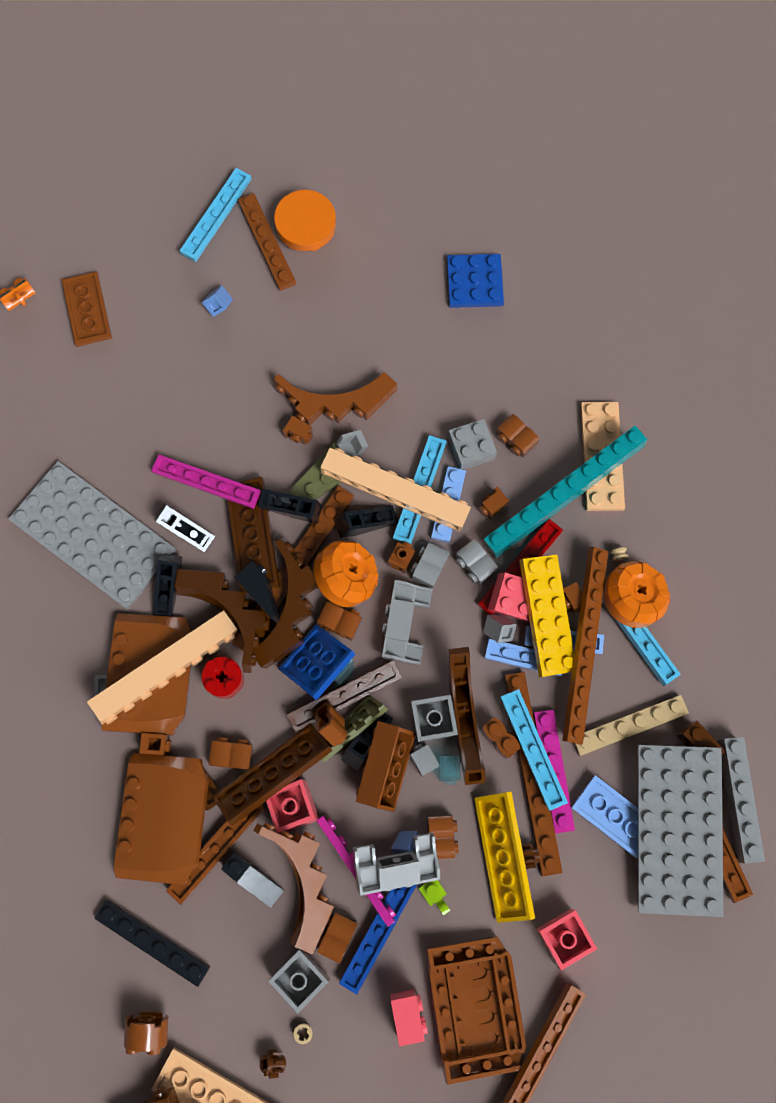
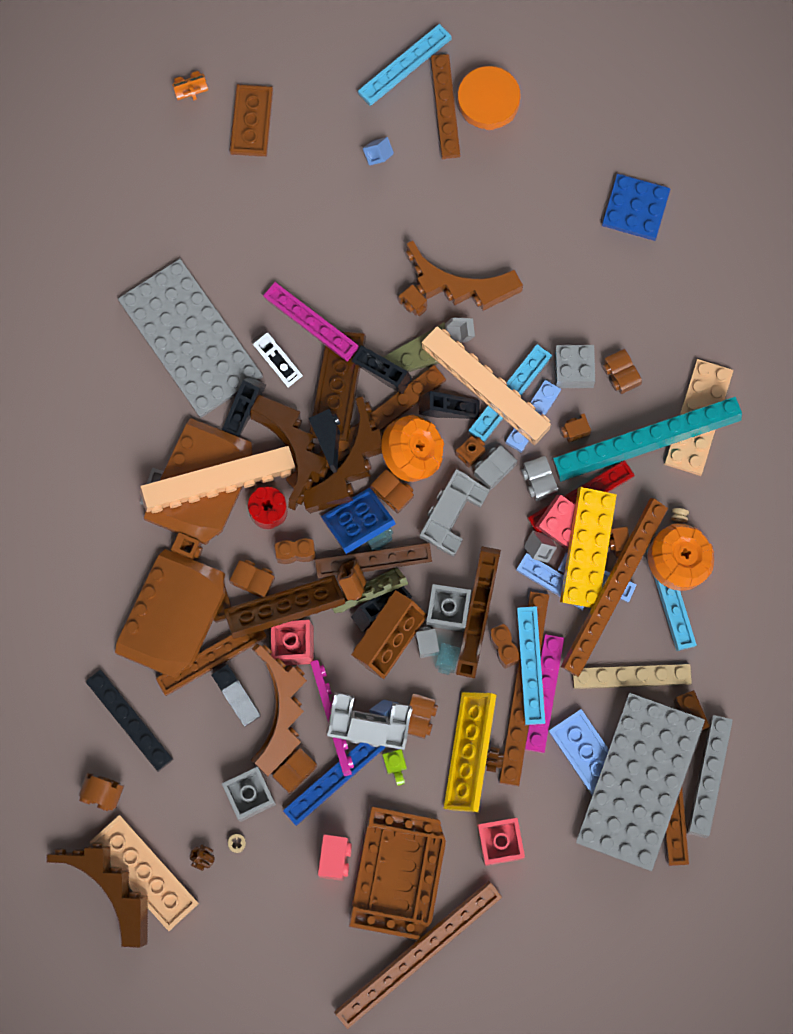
camera: 25 degrees right, 0 degrees up
none -> dark orange brick [275,538,316,564]

